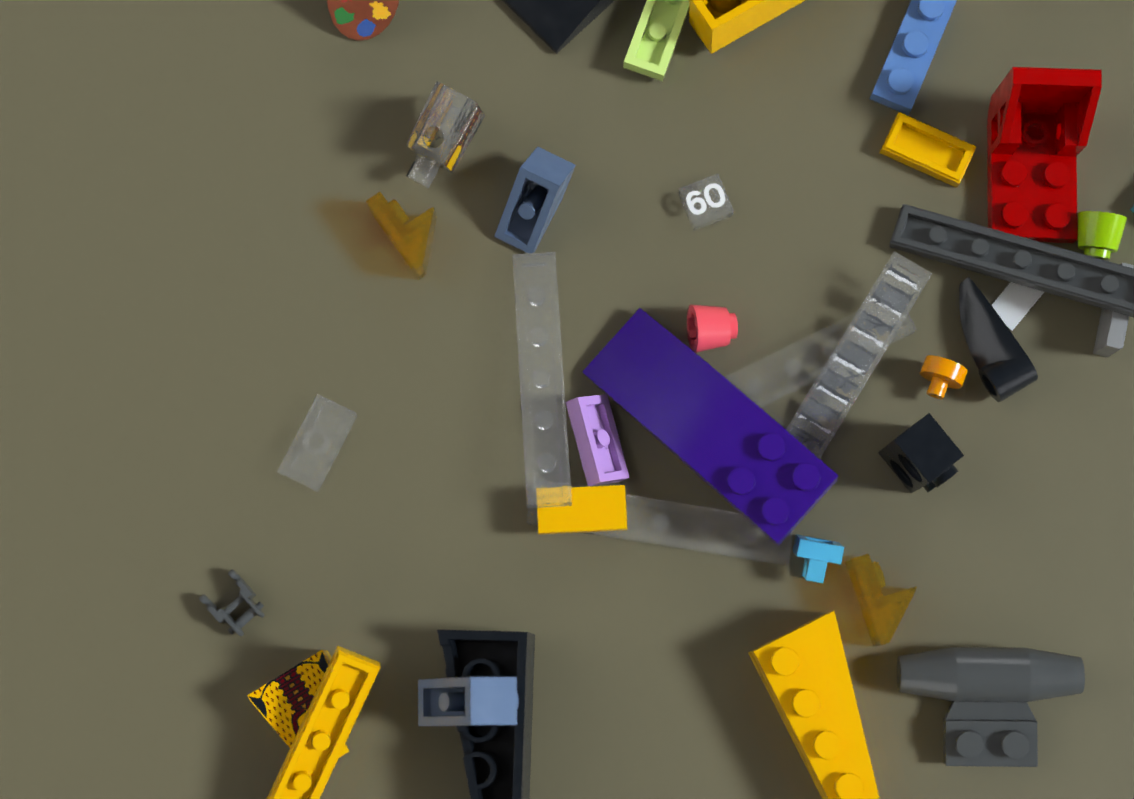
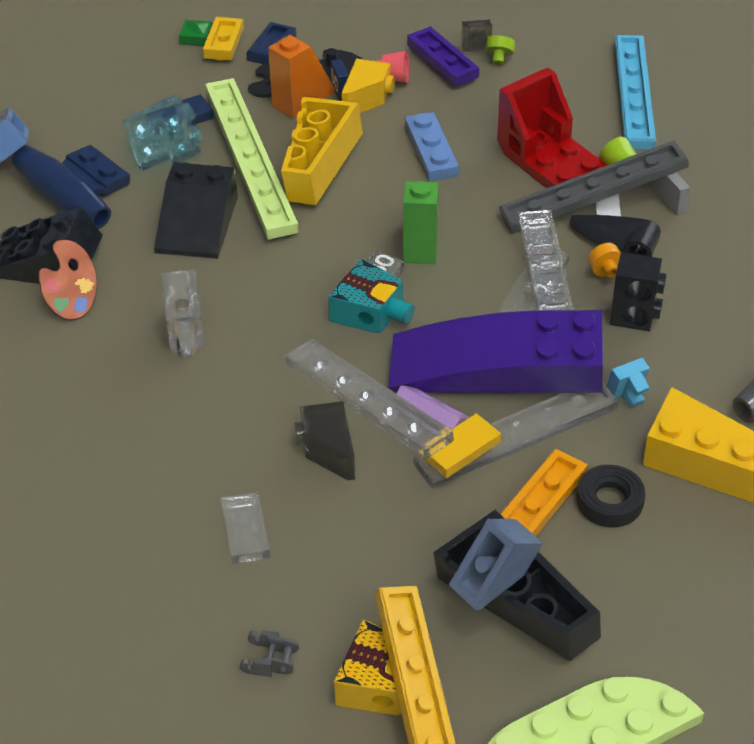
camera: 35 degrees left, 35 degrees down
clear yellow slope [366,192,437,280] -> none
sand blue slope [494,146,576,255] -> none
coral hat [687,304,738,353] -> none
clear yellow slope [845,554,917,647] -> none
yellow tile [879,112,976,188] -> none
none -> clear smoke slope [294,401,355,480]
none -> teal torso [328,259,415,333]
none -> bright green slope [403,181,439,264]
none -> light orange plate [501,448,588,536]
none -> black tyre [576,464,645,527]

